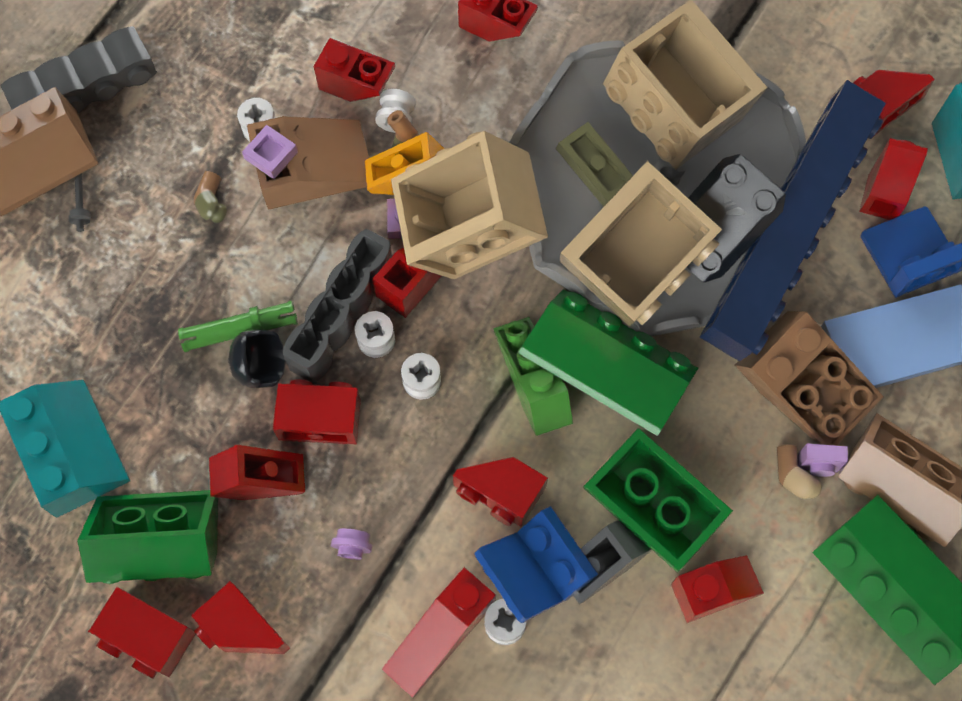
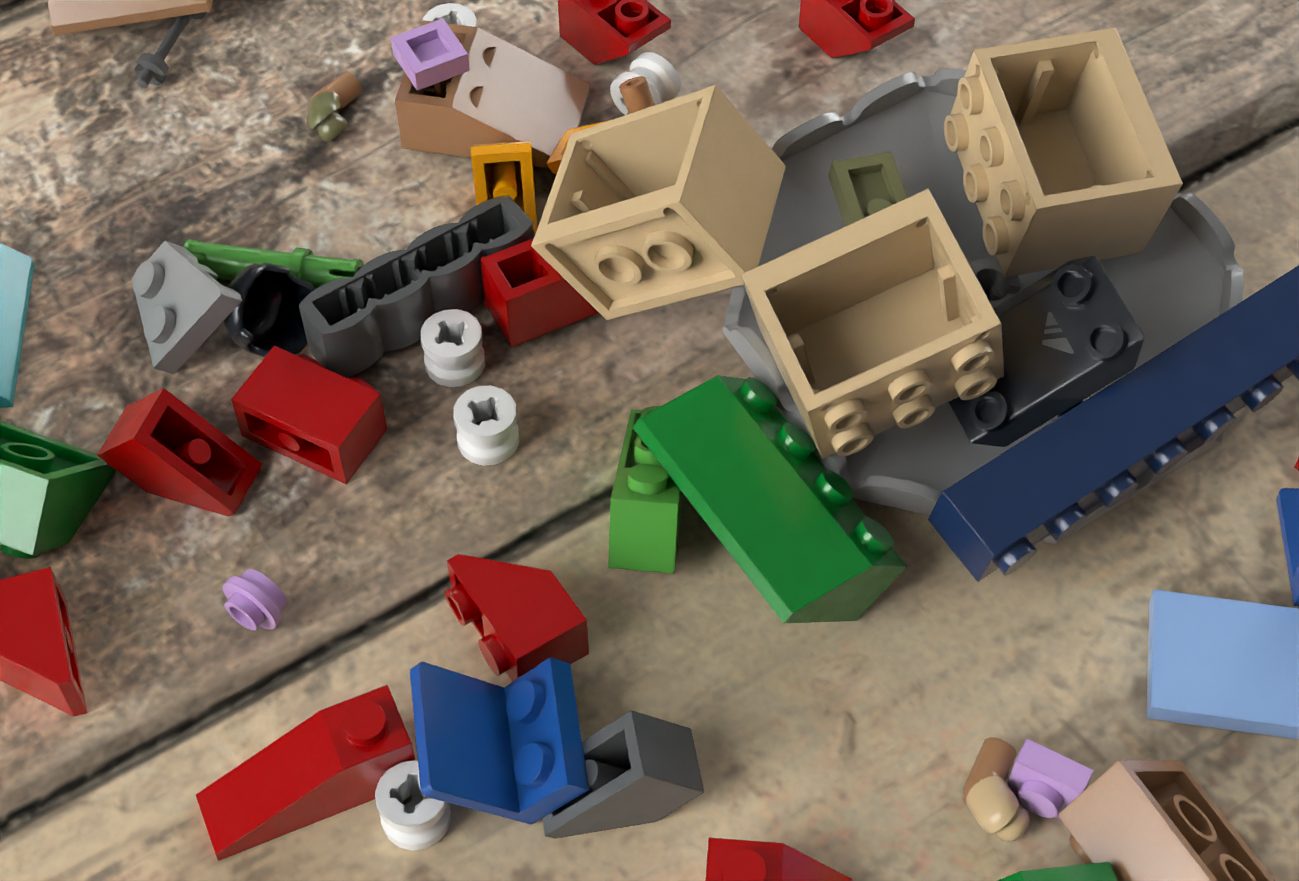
camera: 25 degrees right, 15 degrees down
green slope [583,428,733,573] -> none
medium nougat slope [734,311,884,446] -> none
none -> light grey wing [131,241,242,374]
none -> light orange slope [470,141,537,232]

